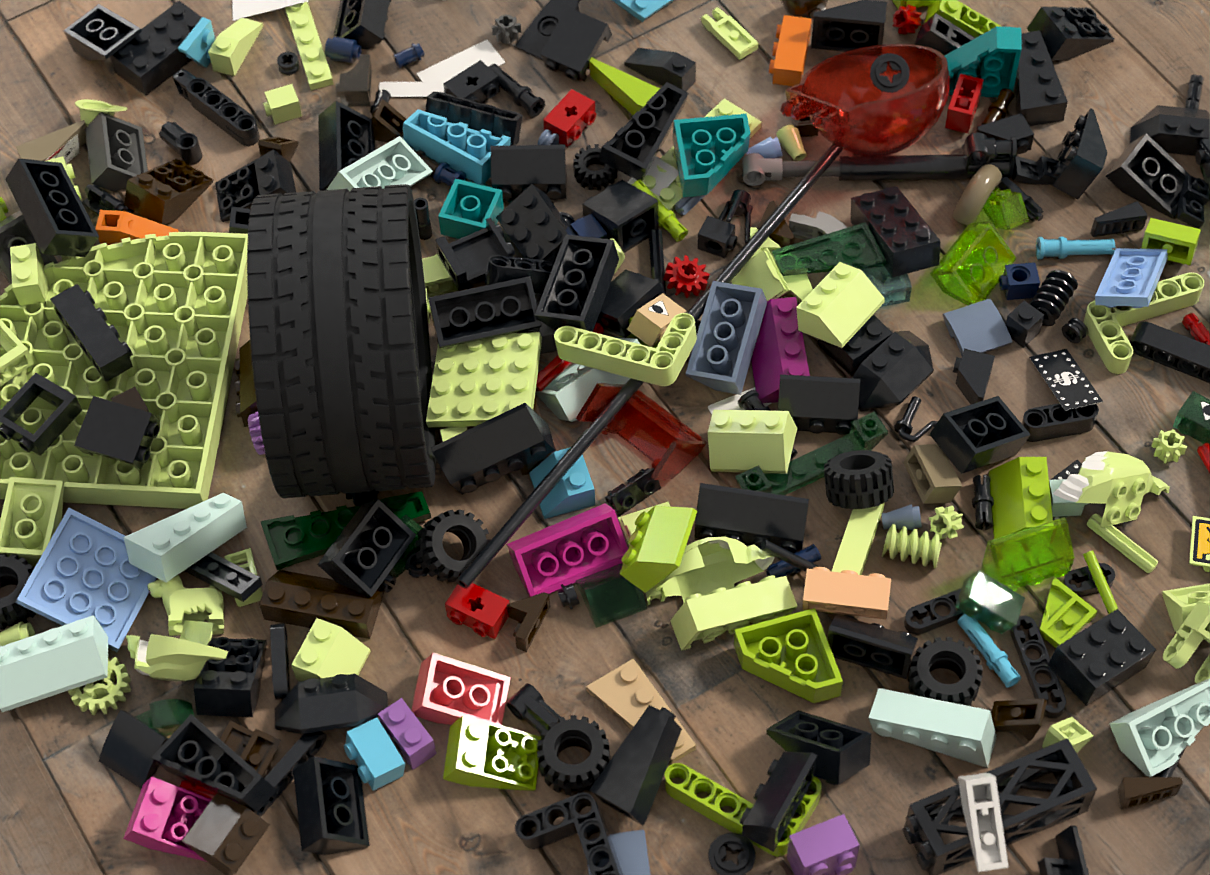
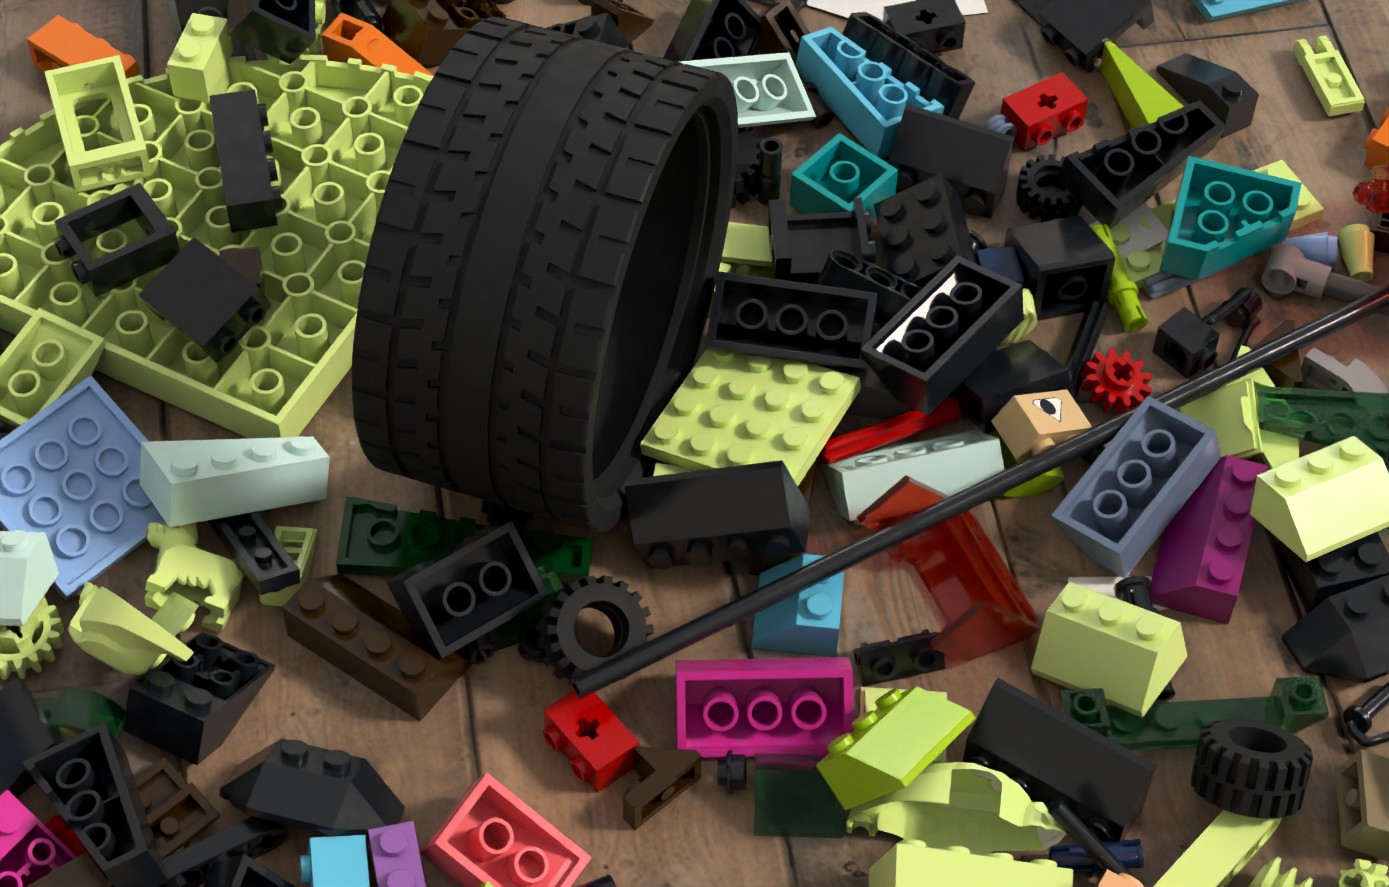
camera: 20 degrees right, 5 degrees down
black beam [270,623,290,700] -> none
yellowish green slope [291,618,371,681] -> none
dark blue bush [434,162,466,188] -> none
black pin [489,63,545,117] -> none
yellowish green beam [554,313,697,386] -> none
black slope [778,374,860,435] -> none
sand blue cone [881,504,922,531] -> none

